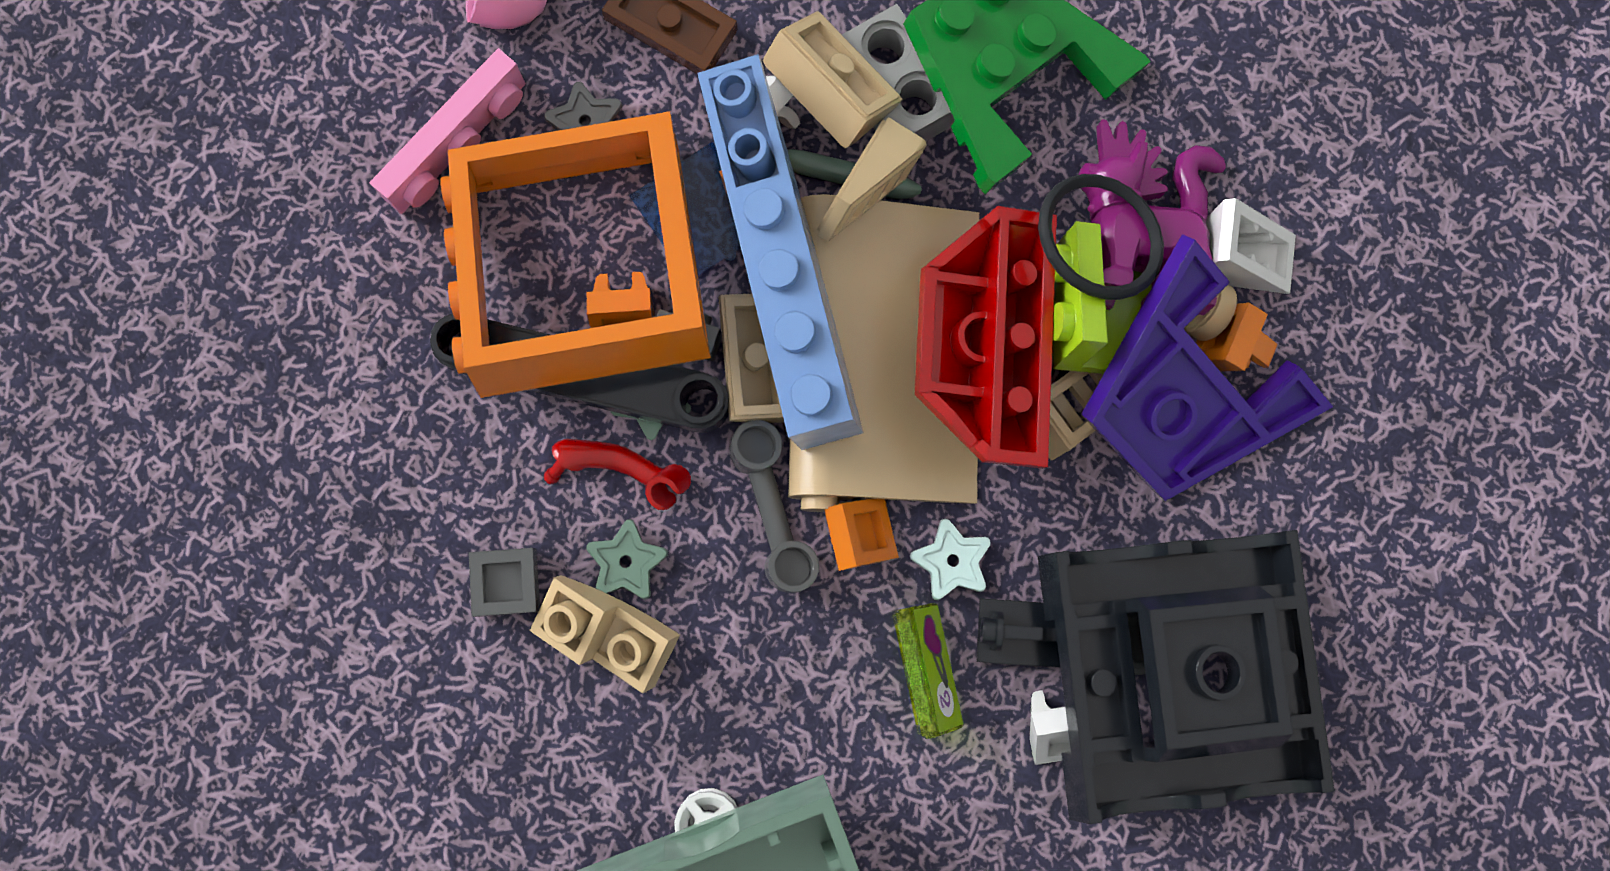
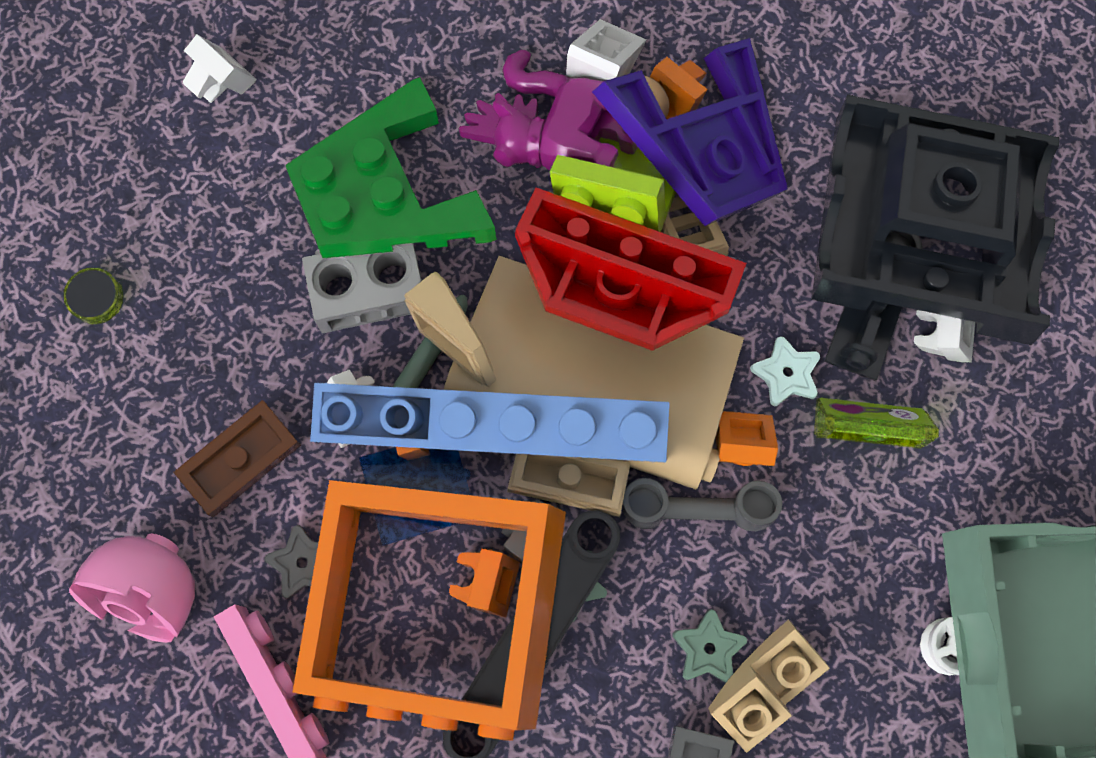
camera: 70 degrees left, 5 degrees down
red piece [544,438,691,510] -> none
tan slope [763,11,902,148] -> none
black tyre [1038,174,1164,300] -> none

